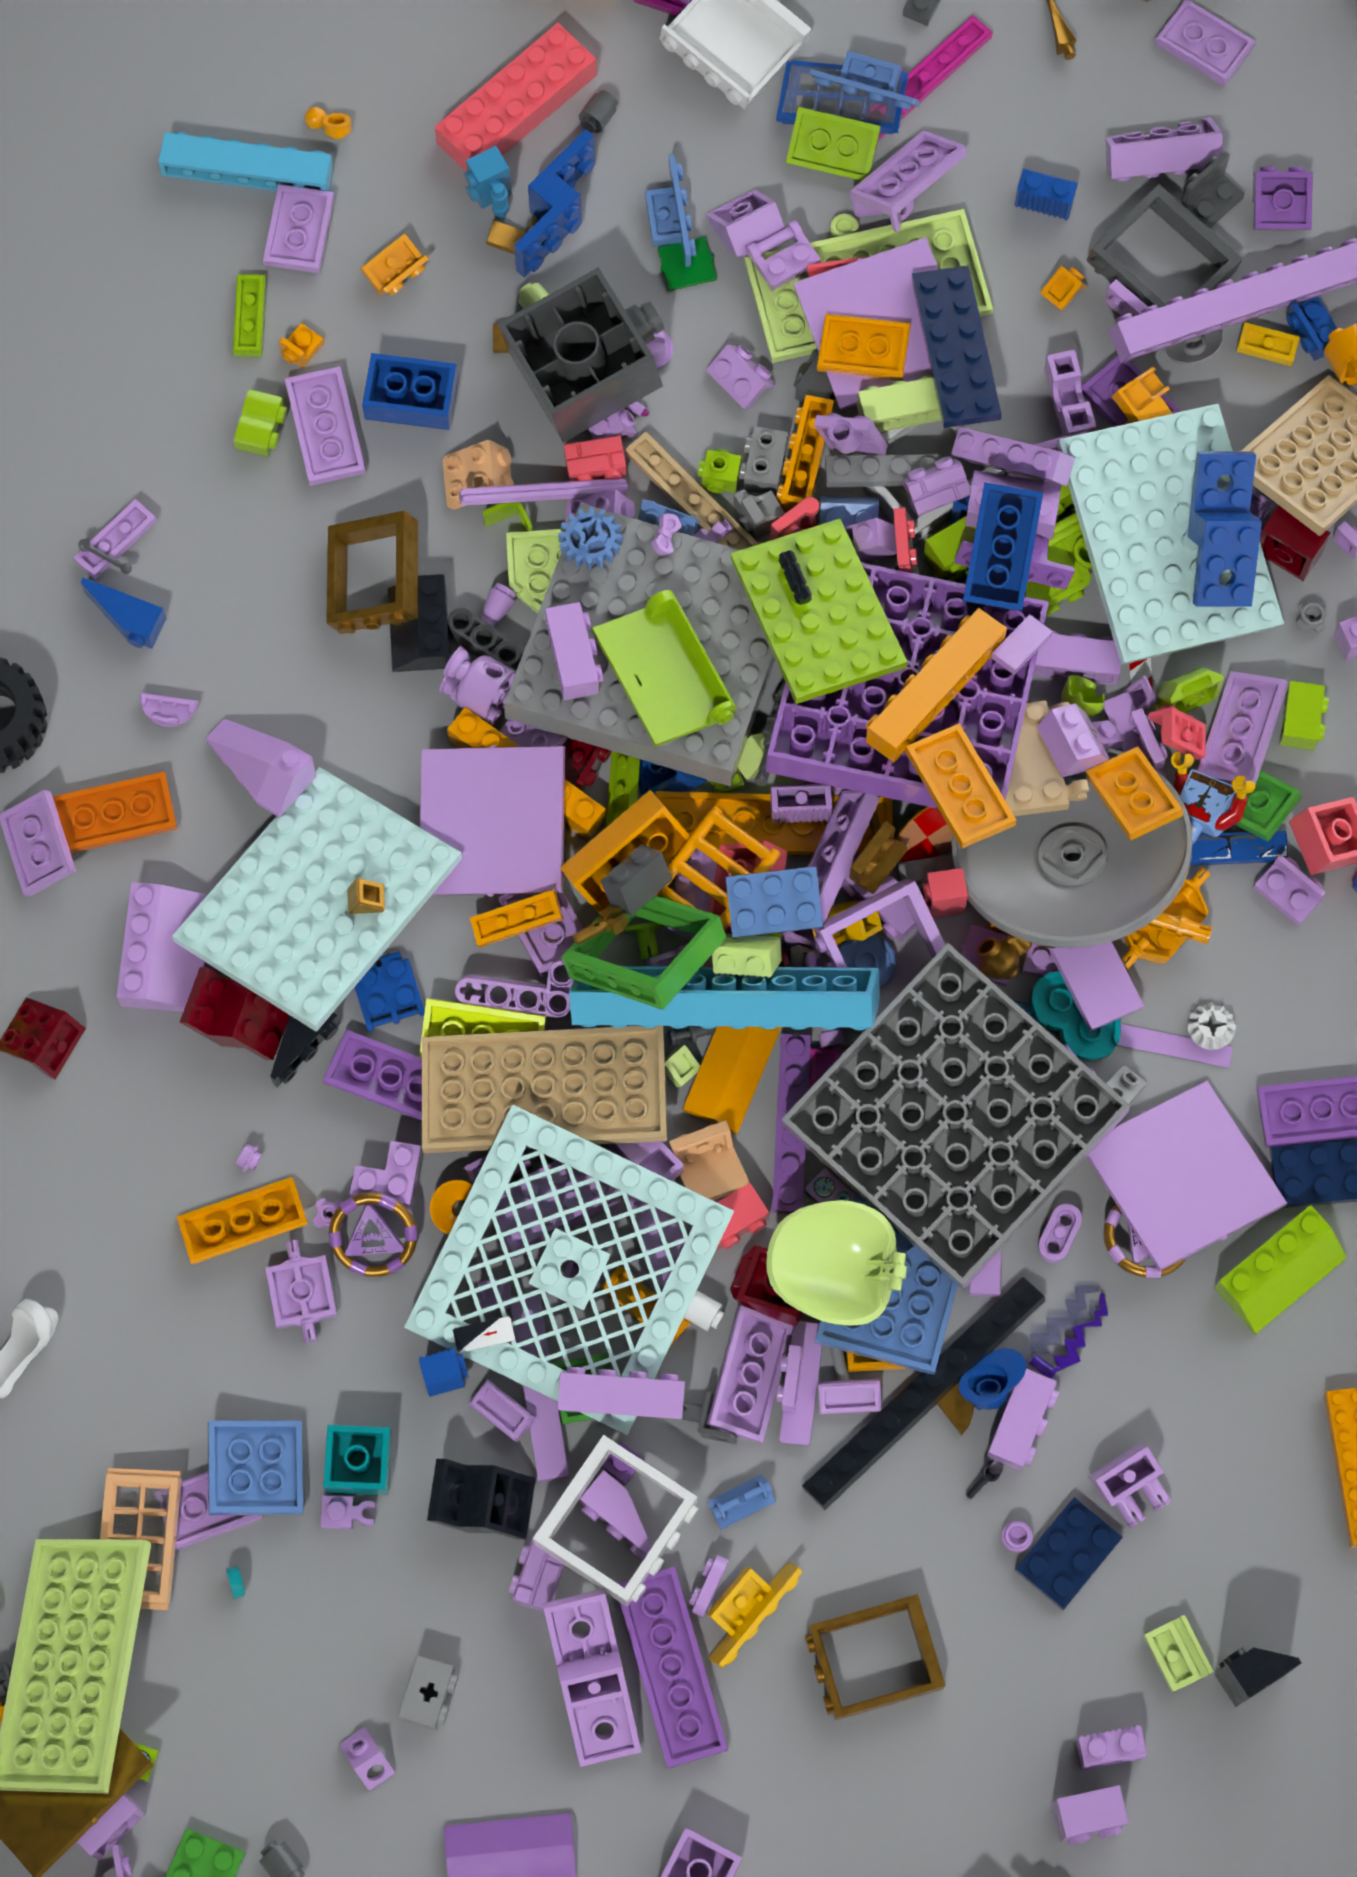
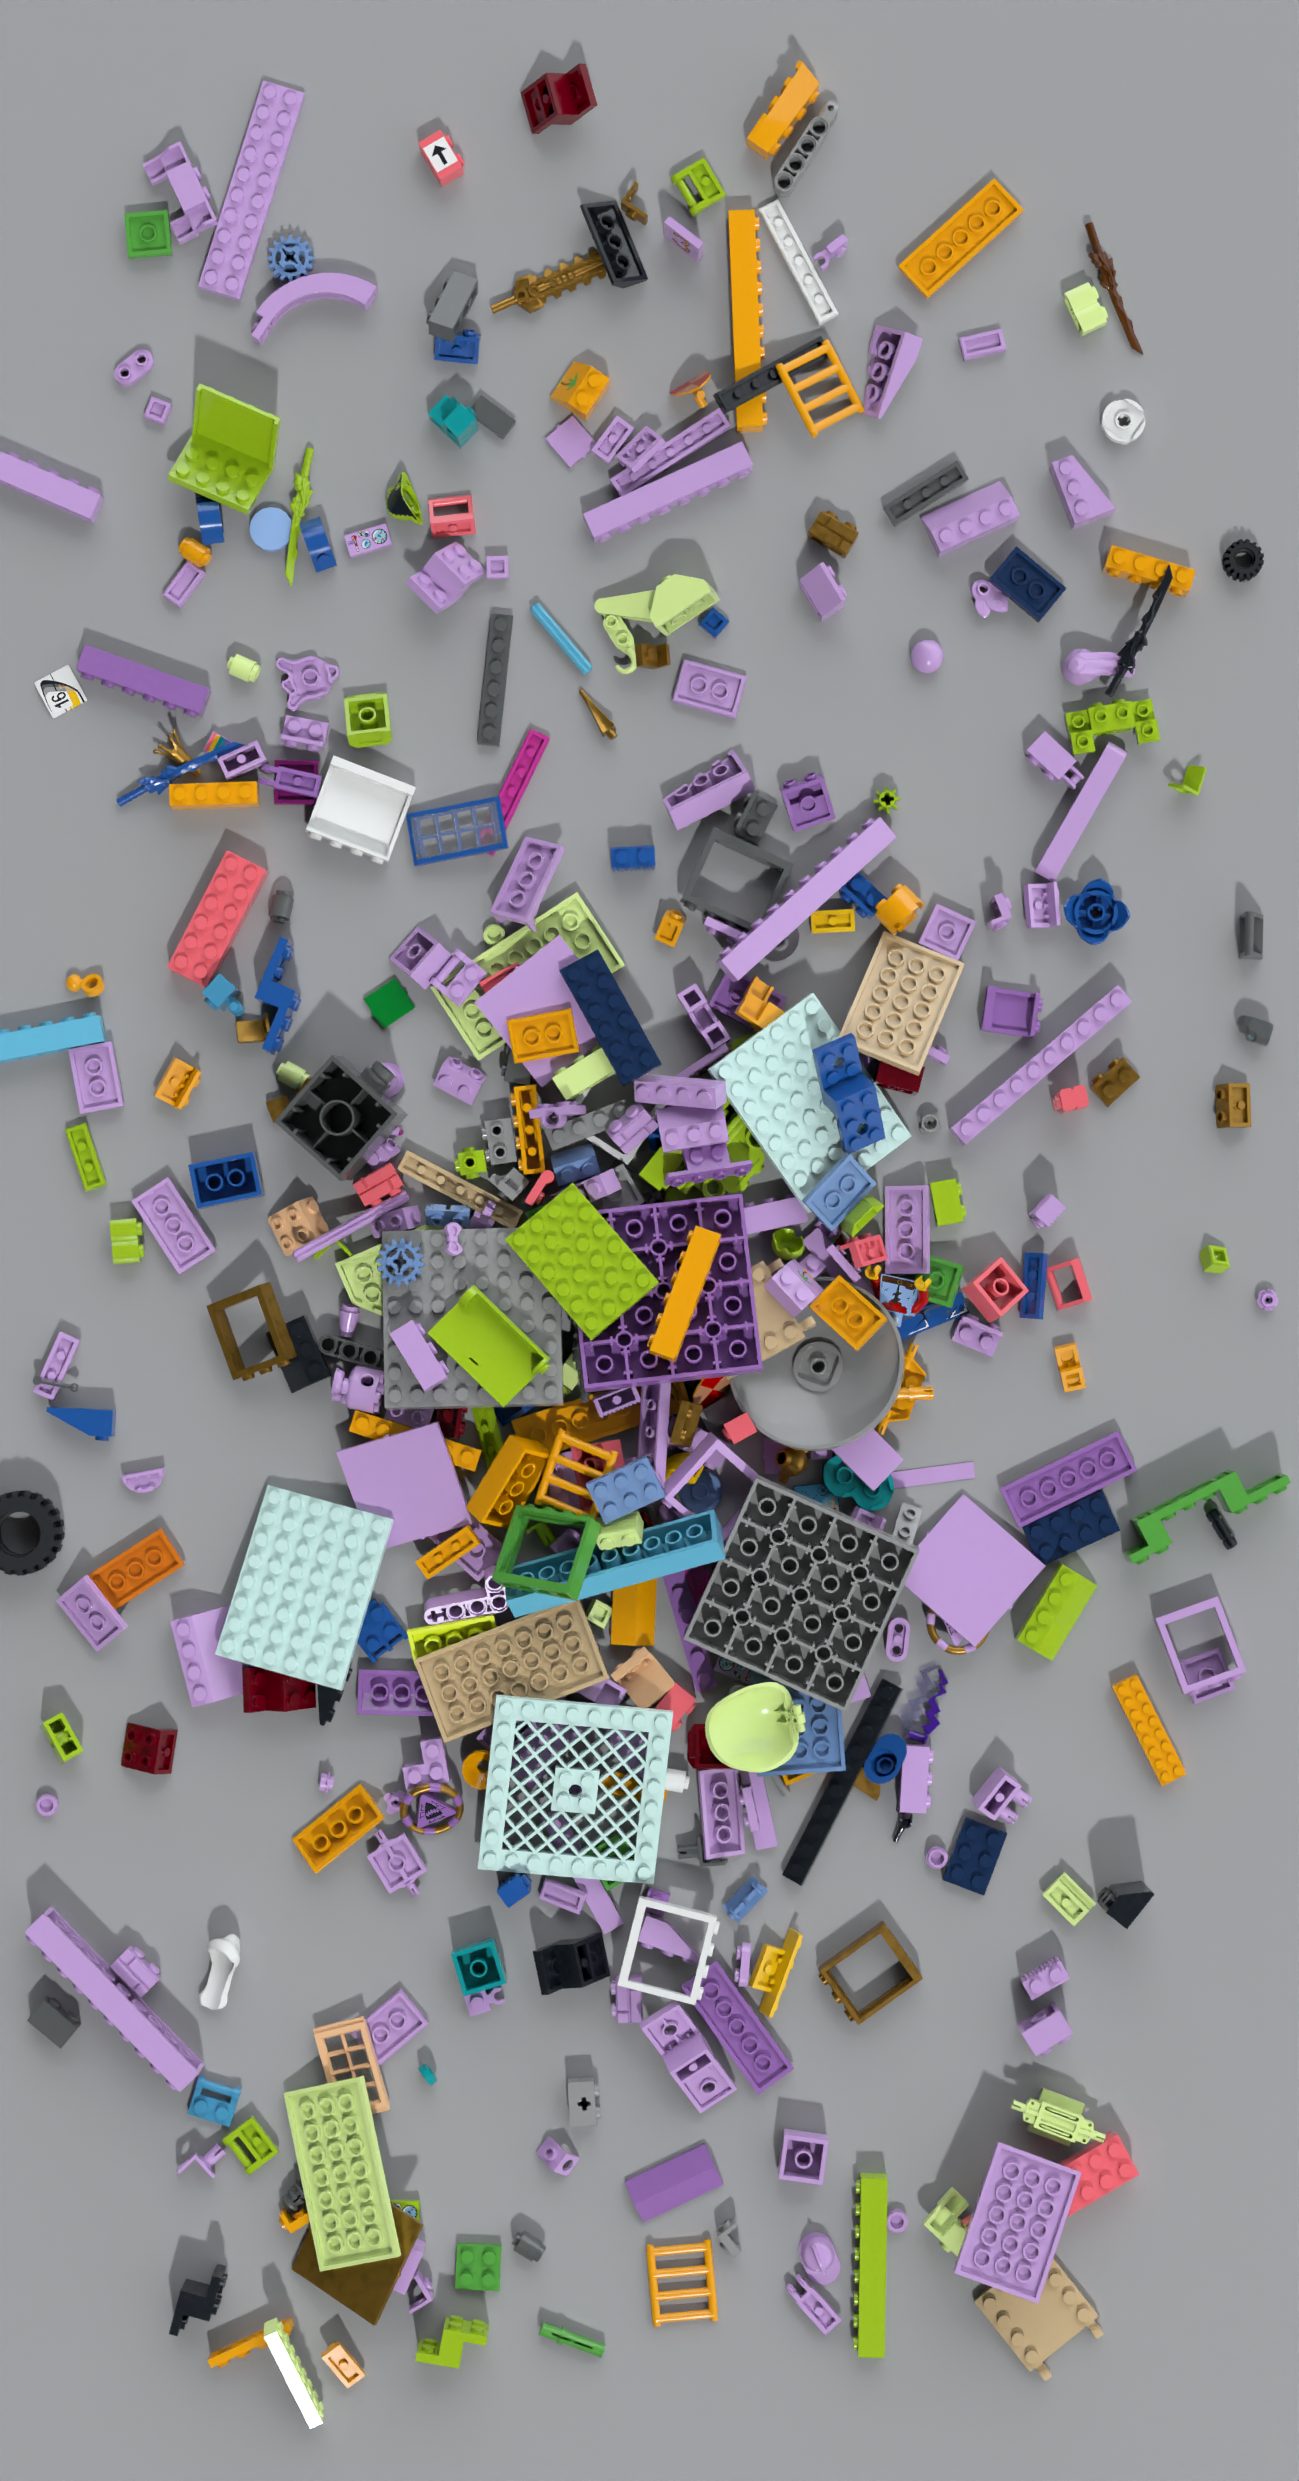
camera: 20 degrees left, 15 degrees up
lavender wedge [205,718,316,818] -> none
medium blue plate [207,1421,304,1515] -> none
light orange bracket [279,323,324,368] -> none
pearl gold slope [347,878,385,914] -> none
sticker [453,1316,515,1353] -> none
lavender tile [478,1278,511,1313] -> none
lavender brick [557,1367,685,1419] -> none
pearl gold bar [573,907,629,945] -> none
dark grey brick [600,844,673,916] -> none
medium blue bracket [645,154,696,267] -> none
black axle [779,550,812,605] -> none
lime plate [786,107,881,181] -> none
medium blue bracket [809,51,920,110] -> none
lavender tile [818,1378,881,1415] -> none
coral plate [893,507,918,573] -> none
light orange plate [905,723,1017,849] -> none
blue brick [963,482,1043,612] -> none
lavender tile [991,614,1053,675] -> none
white gear [1187,1002,1236,1050] -> none
none -> medium blue plate [802,1153,877,1231]

